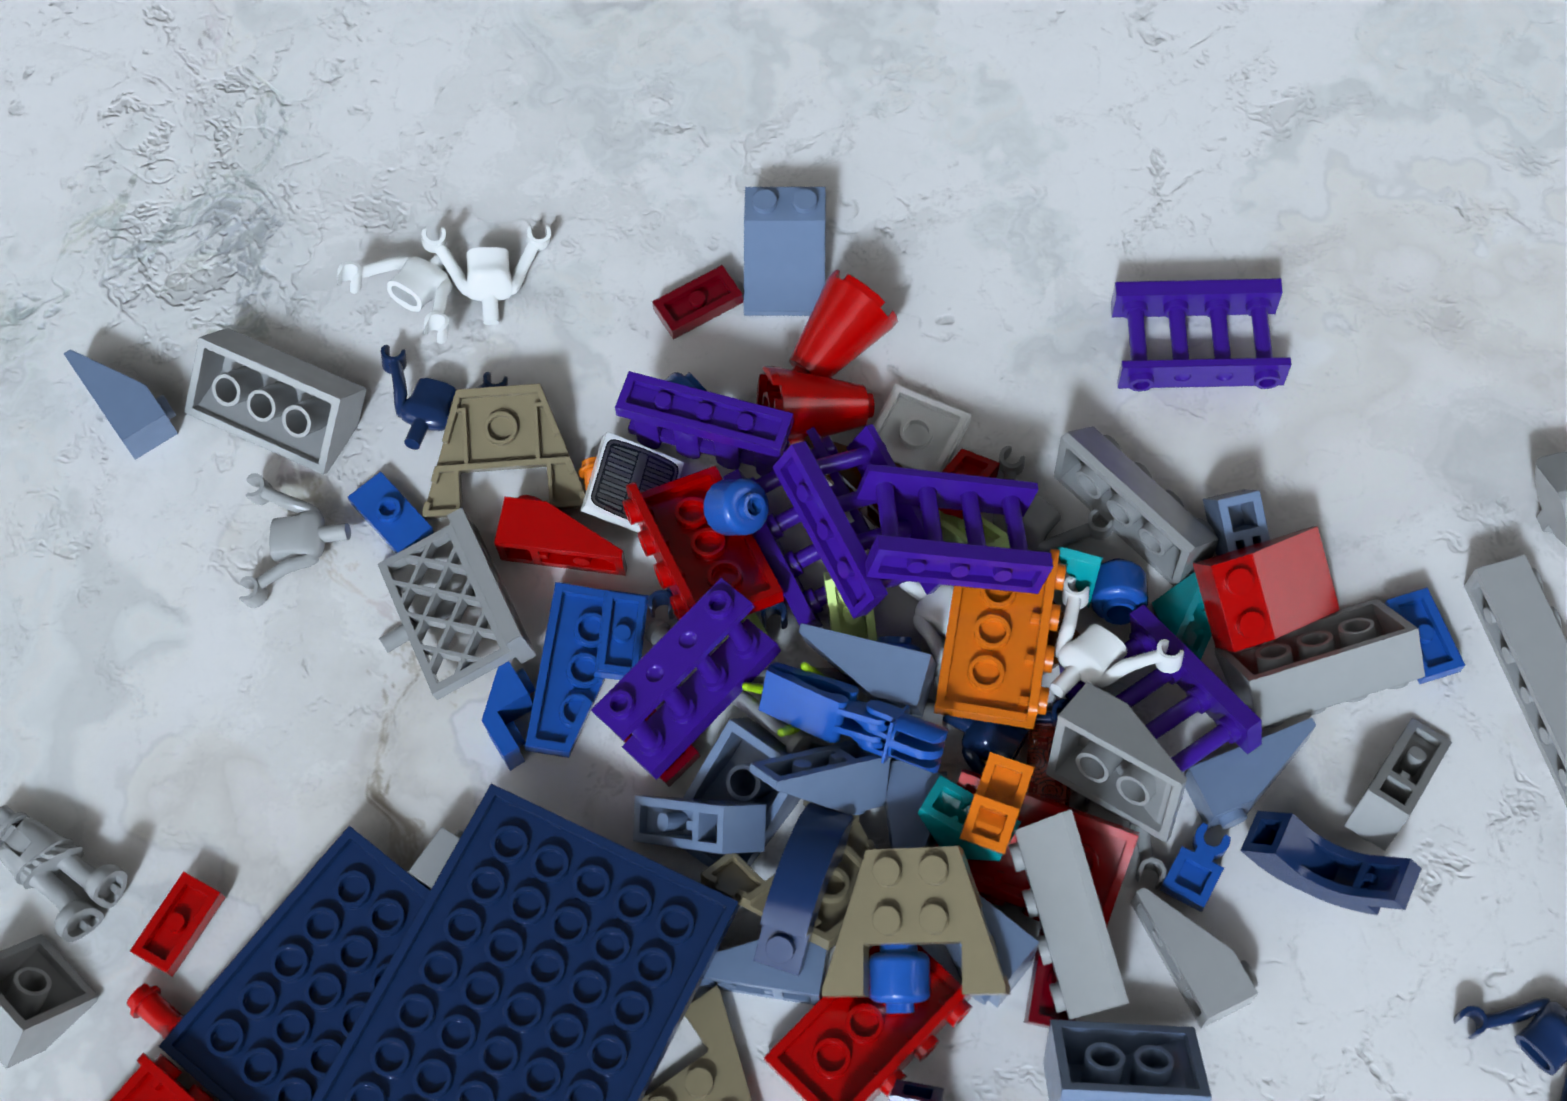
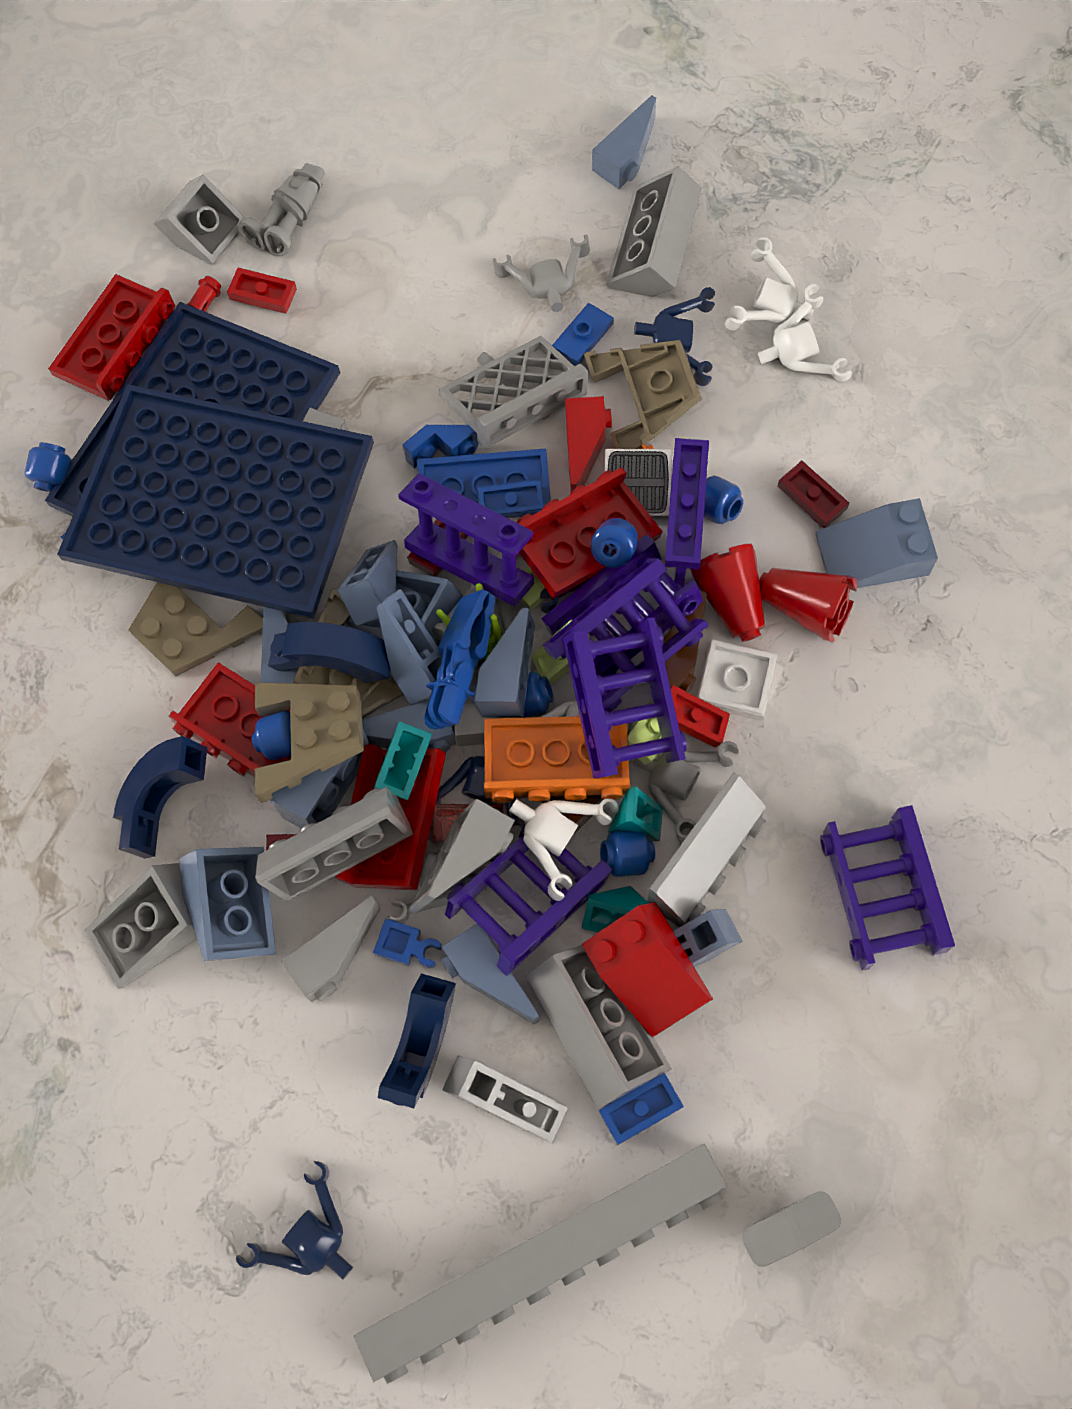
camera: 80 degrees right, 5 degrees up
orange slope [960,752,1035,855] -> none

